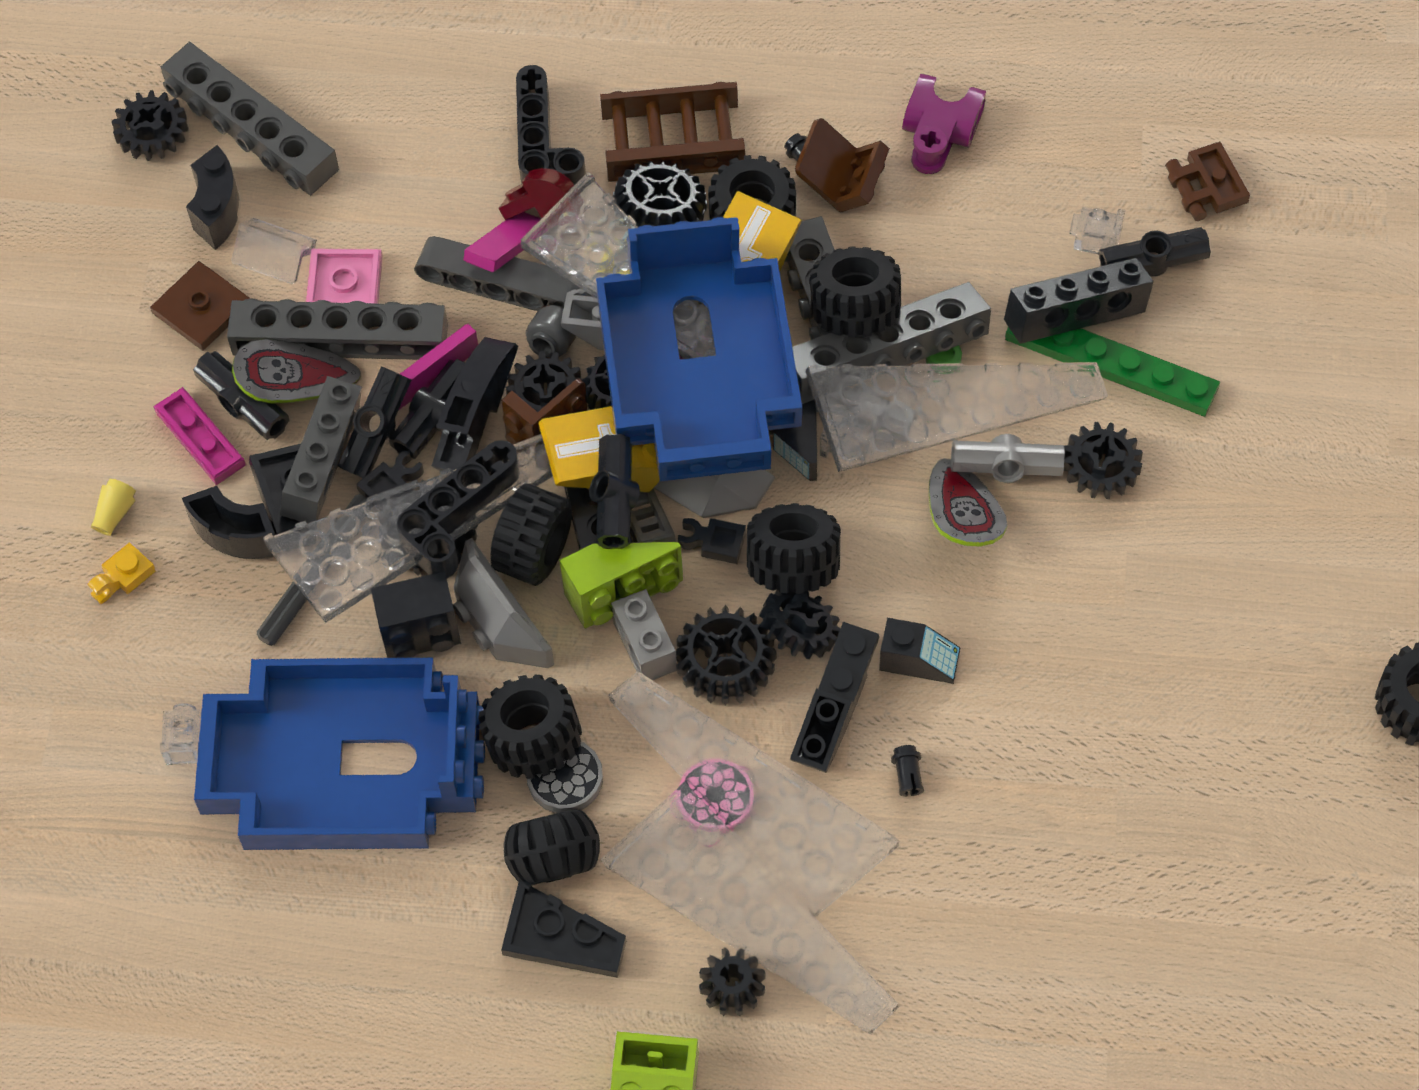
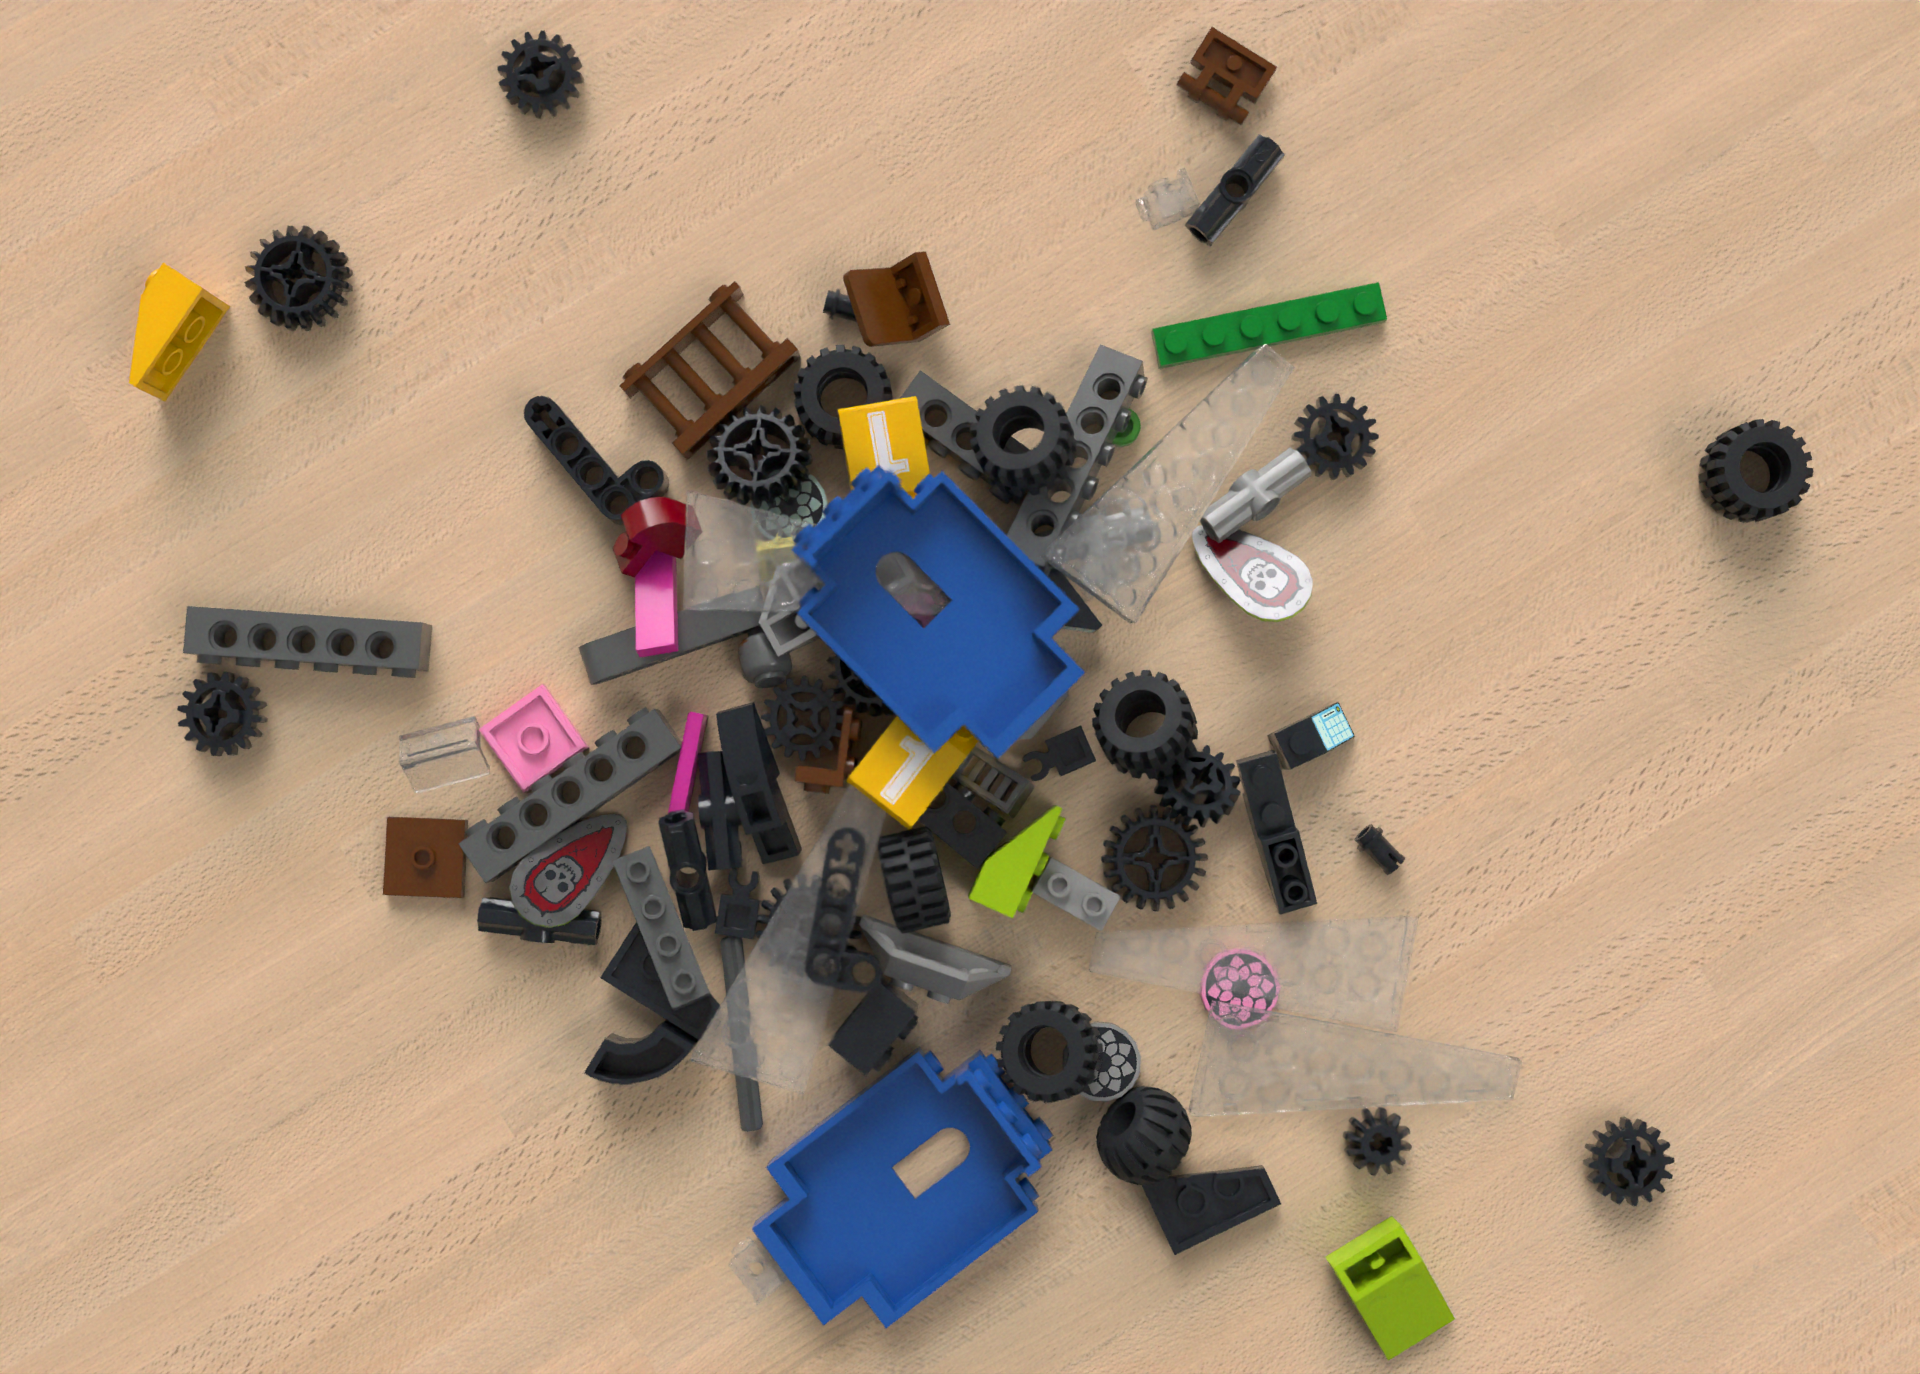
camera: 40 degrees left, 25 degrees up
yellow plate [87,542,156,604] -> none
light yellow cone [91,479,136,536] -> none
dark pink tile [153,387,246,485] -> none
black brick [186,145,240,250] -> none
black piece [589,434,640,549] -> none
magenta piece [902,73,986,174] -> none
black brick [1004,258,1154,344] -> none

